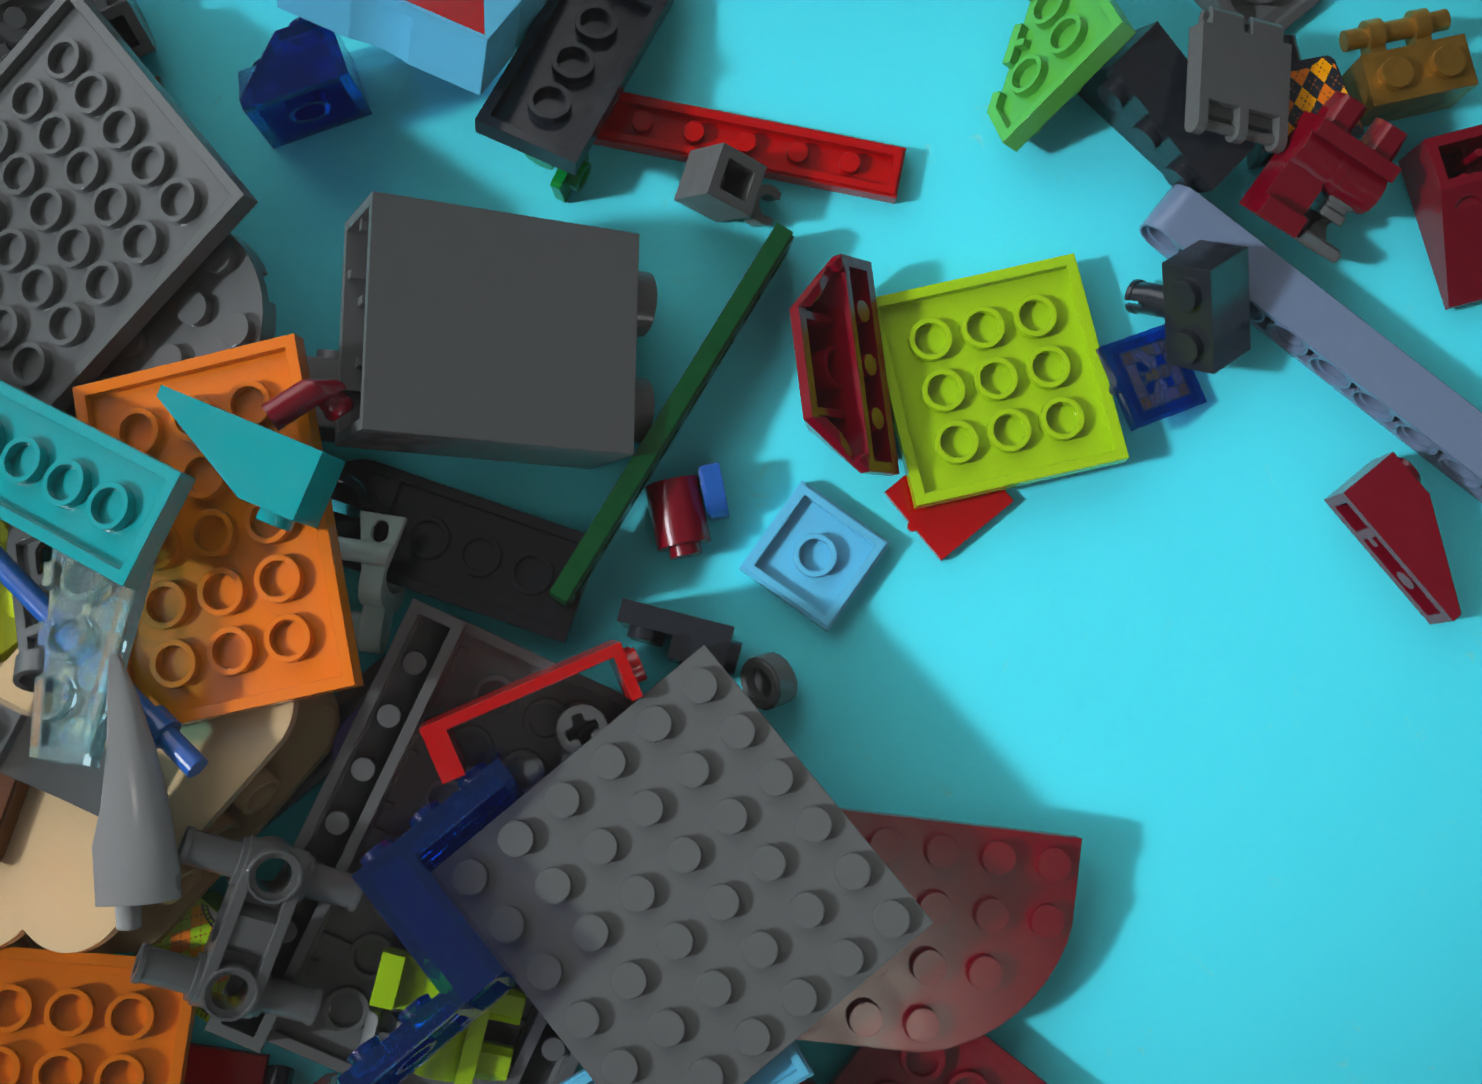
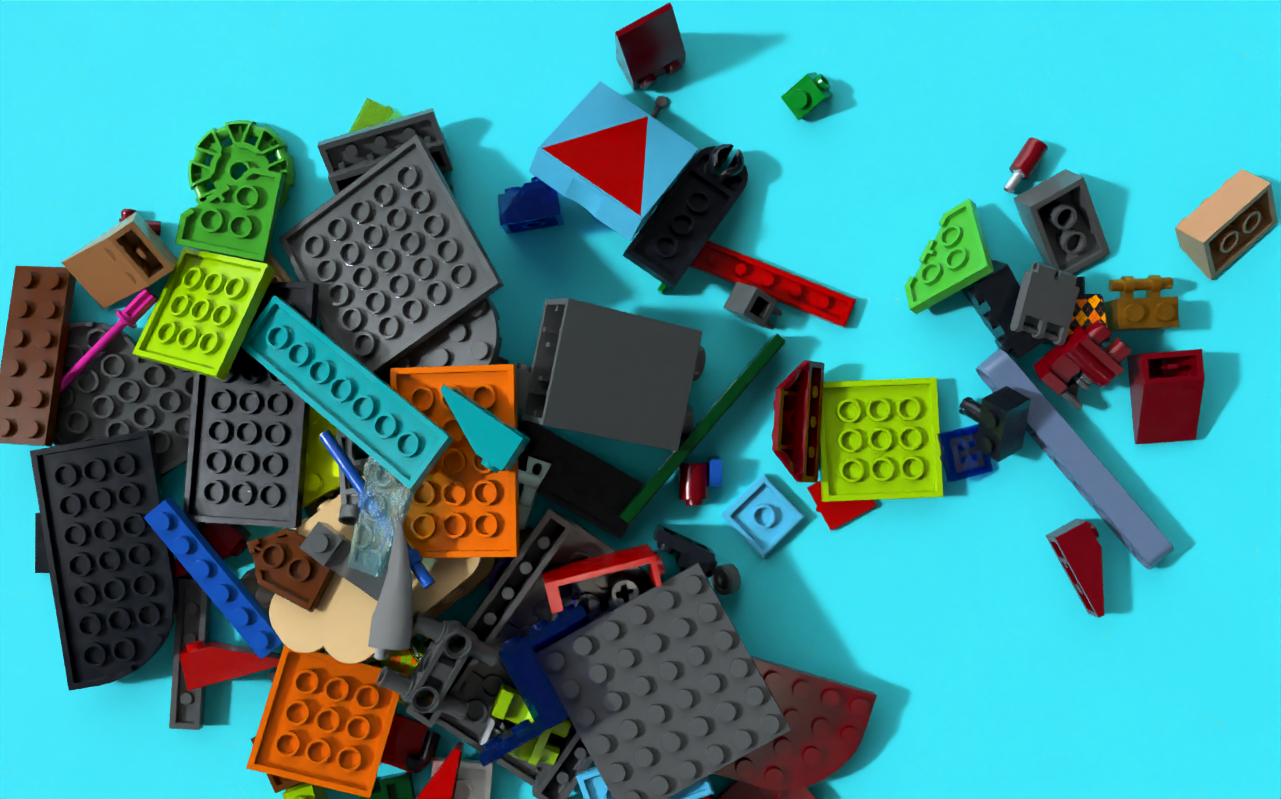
camera: 15 degrees right, 5 degrees up
dark red arm [261,379,354,431] -> none

